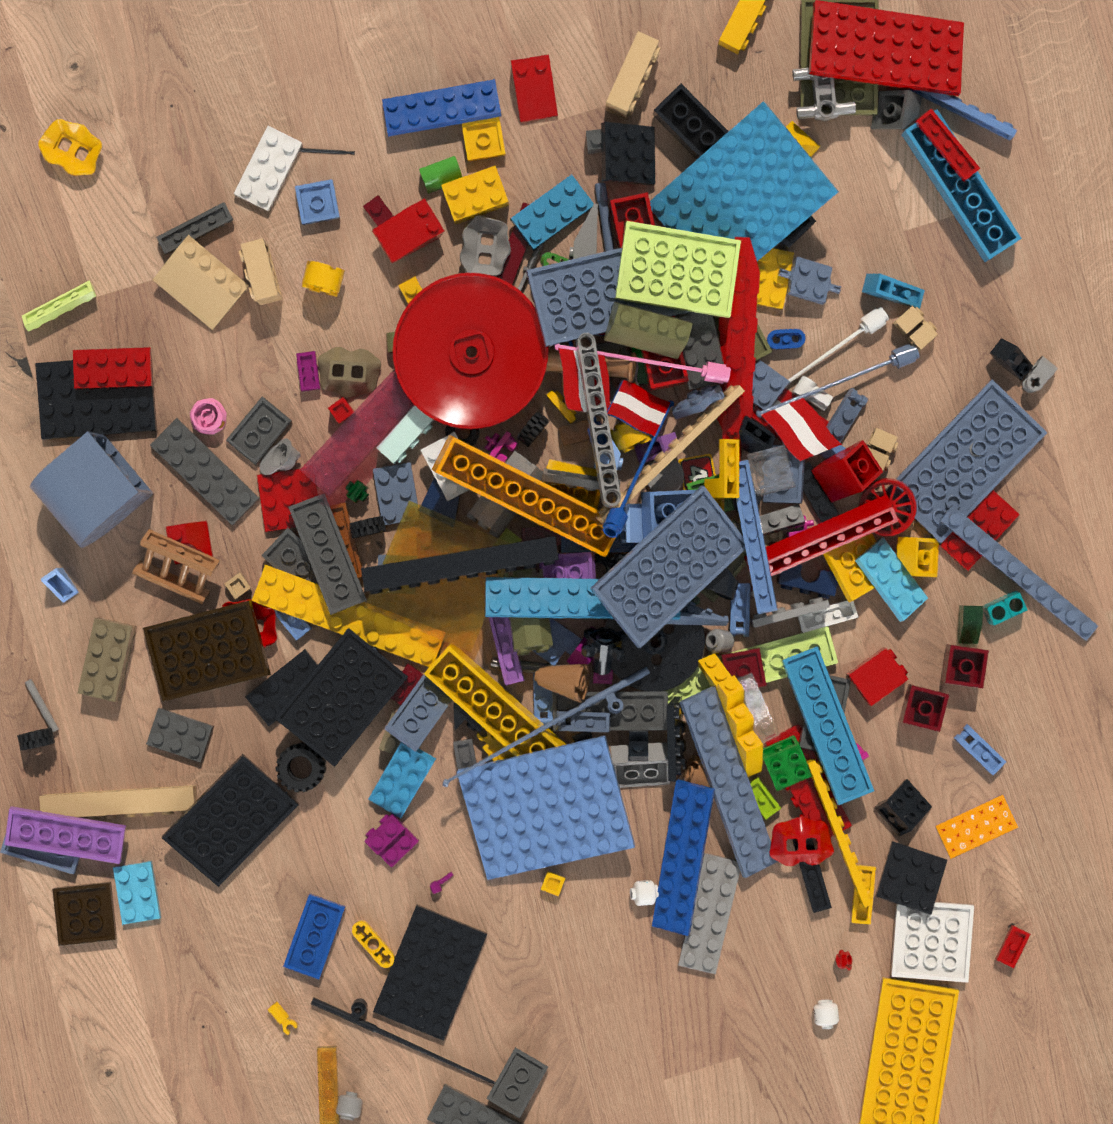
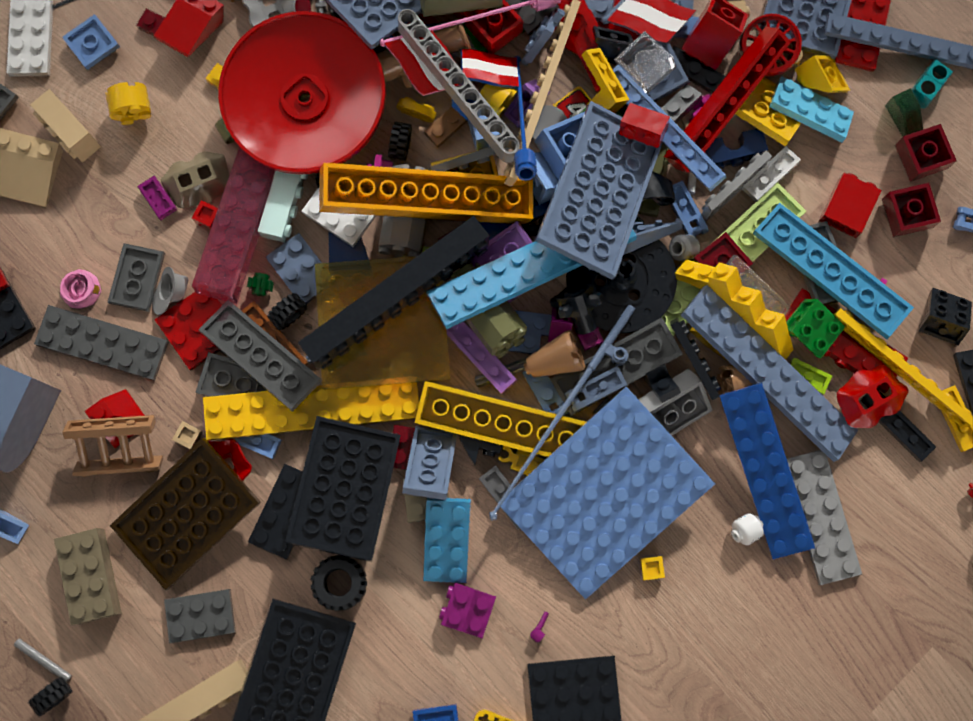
camera: 30 degrees left, 10 degrees down
none -> red brick [619,103,670,148]

